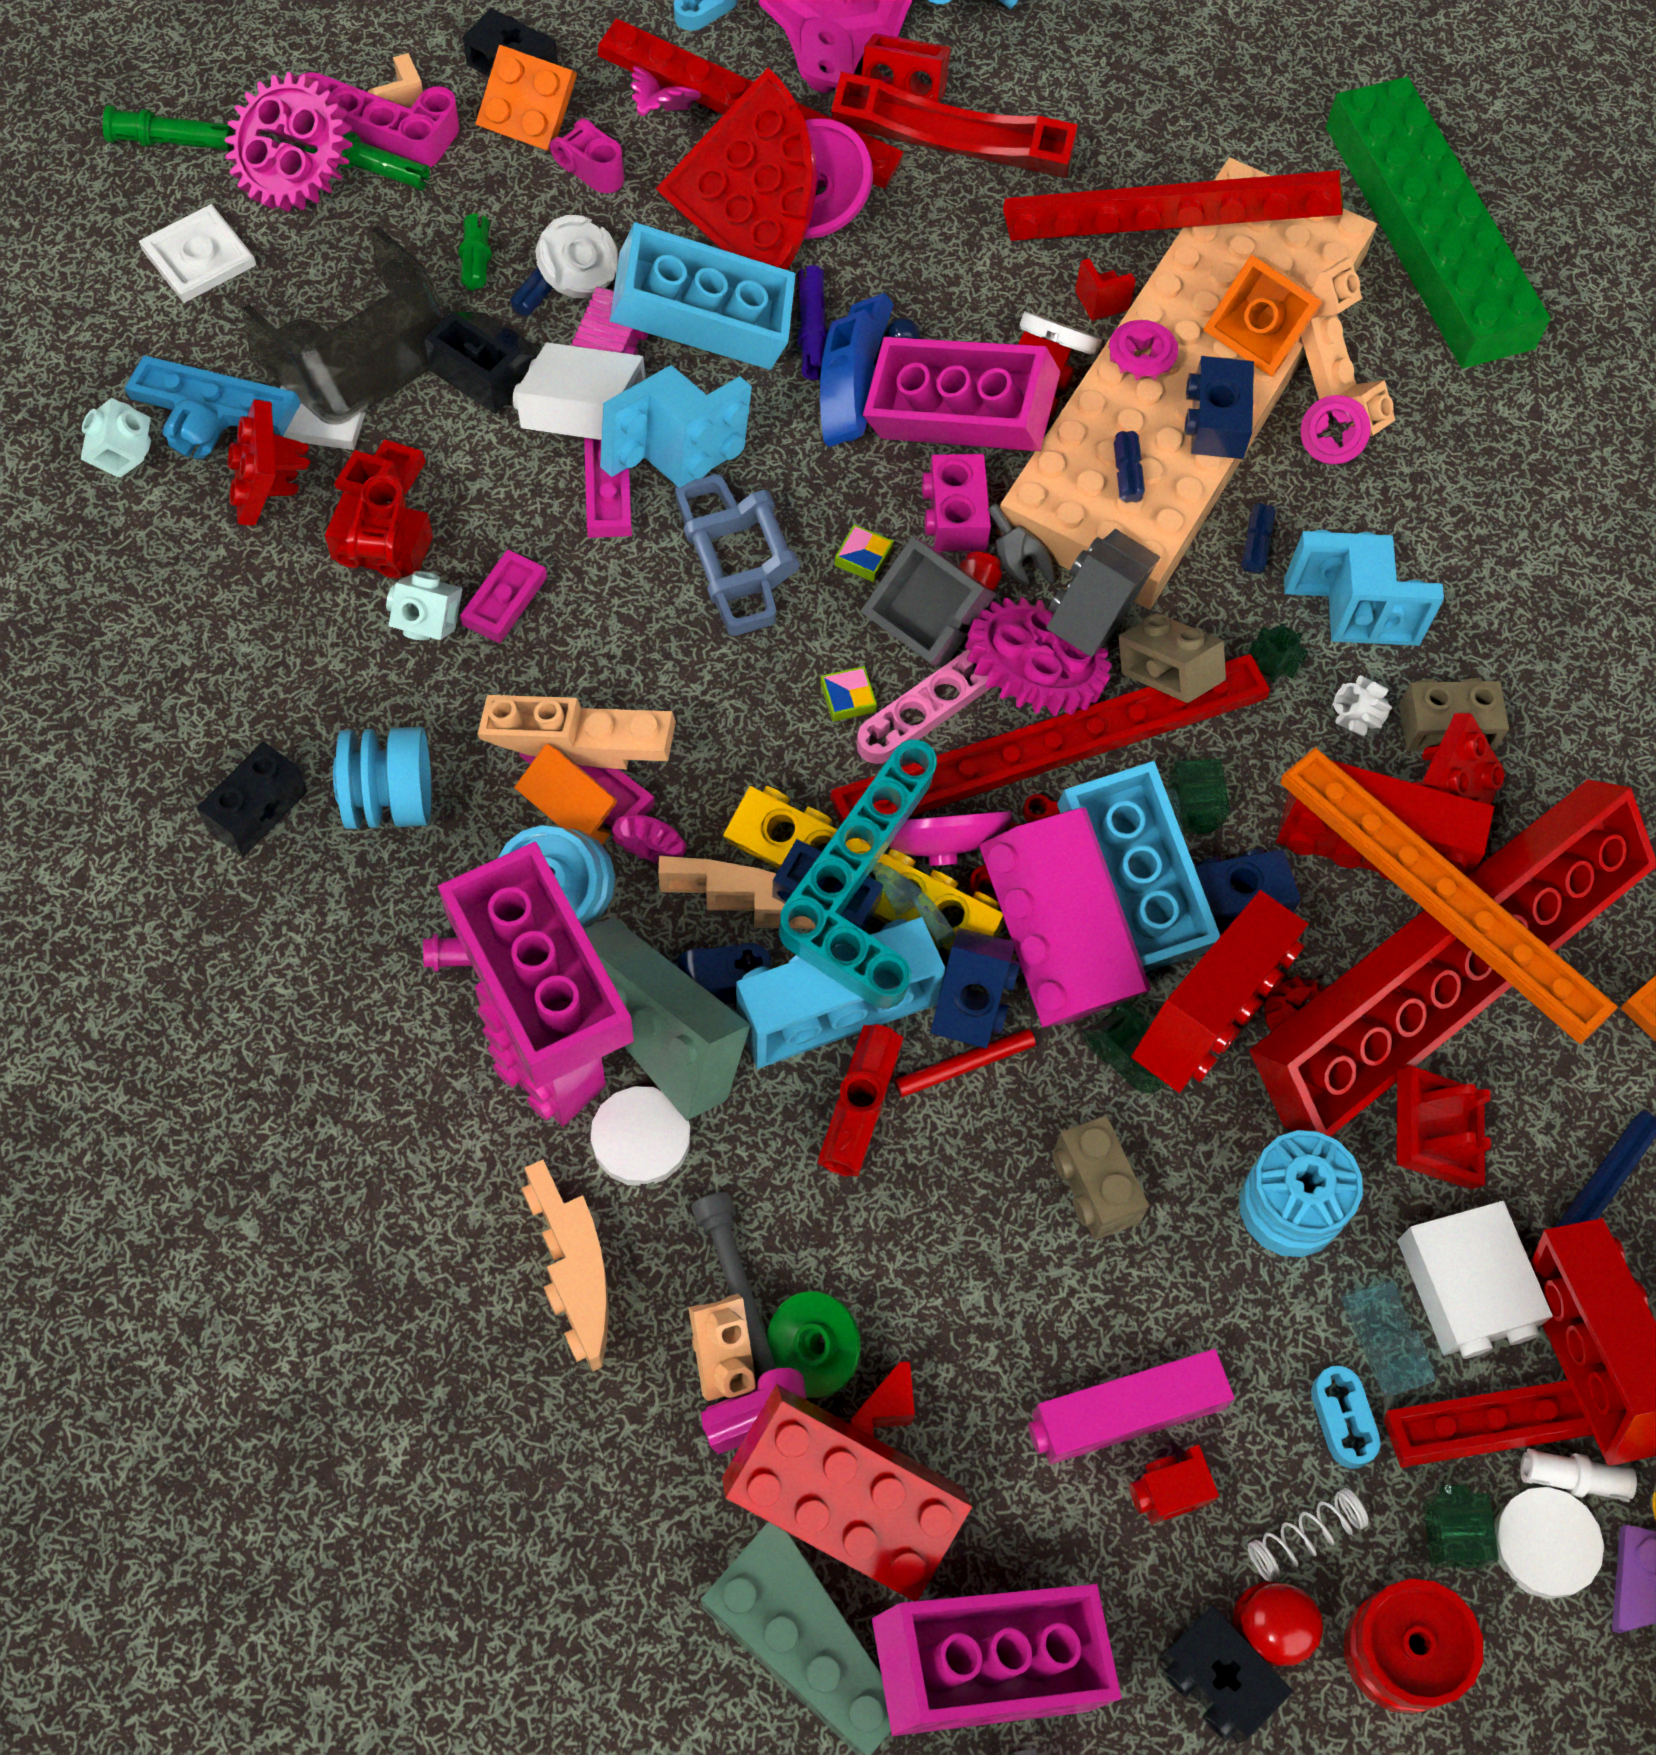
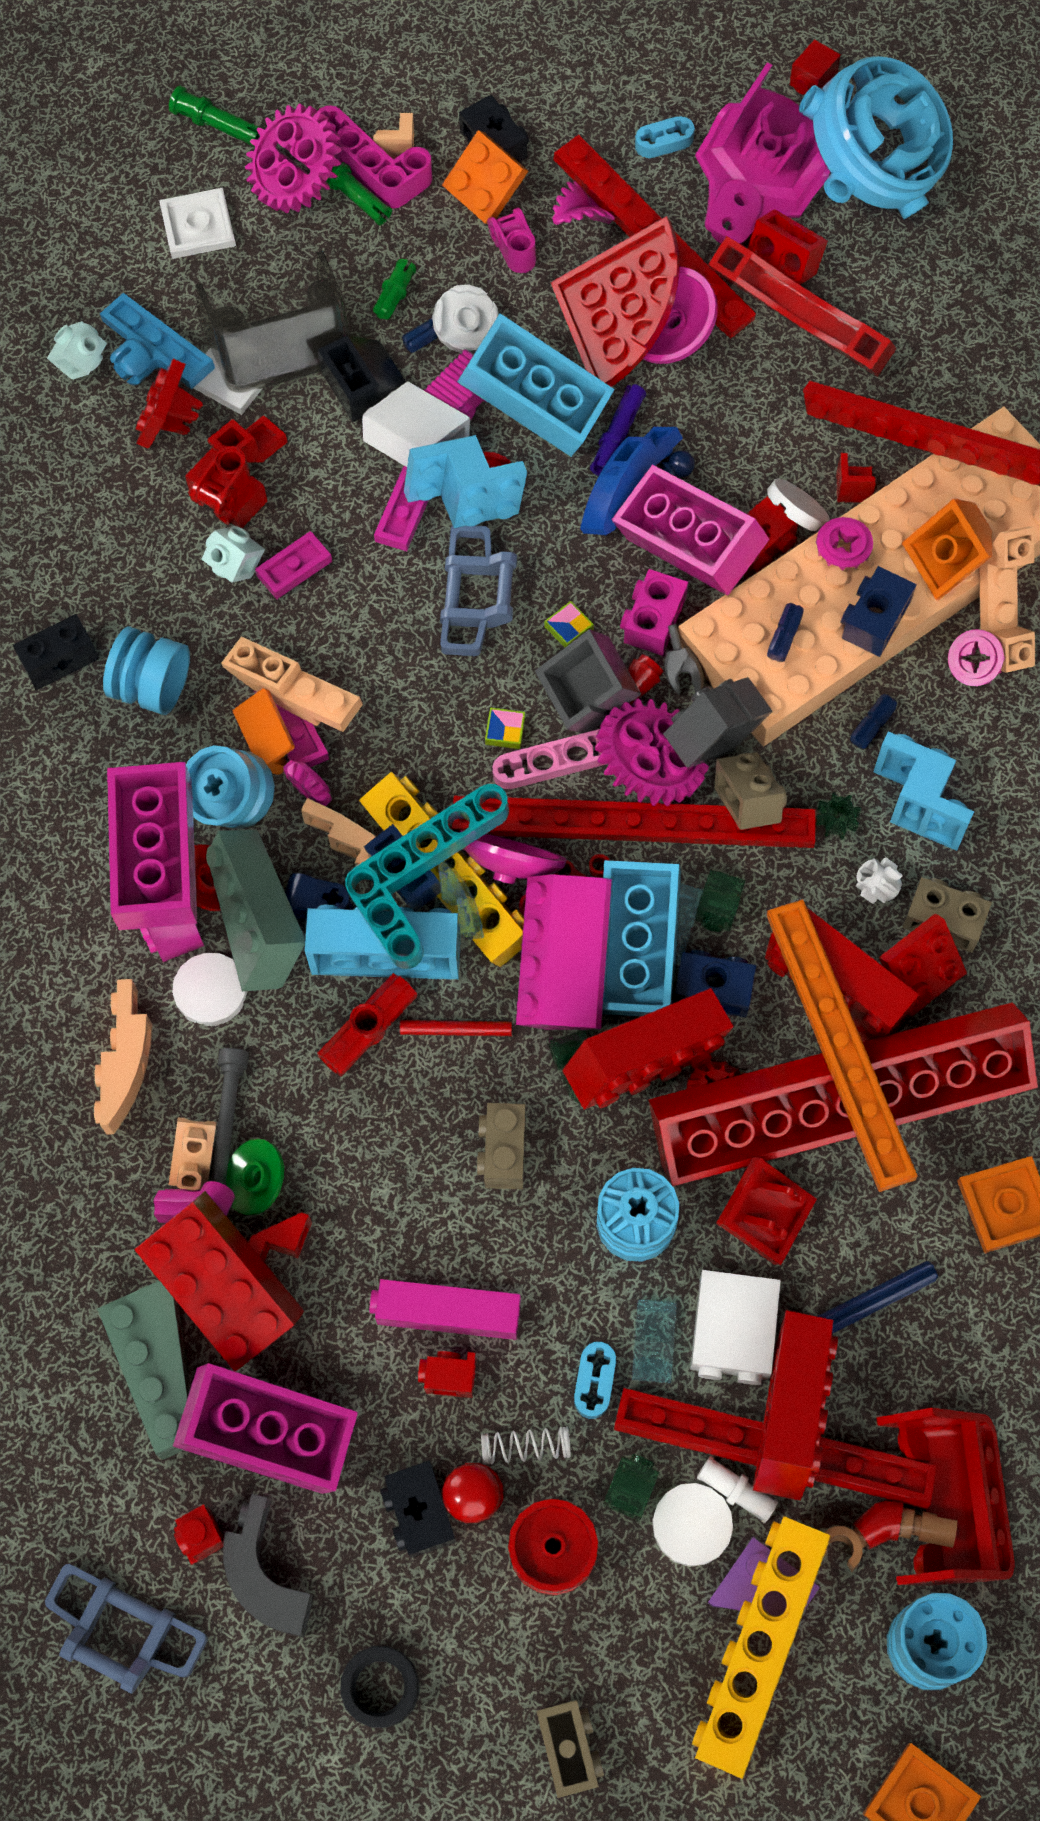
camera: 30 degrees right, 5 degrees up
dark blue brick [930,927,1020,1049] -> none

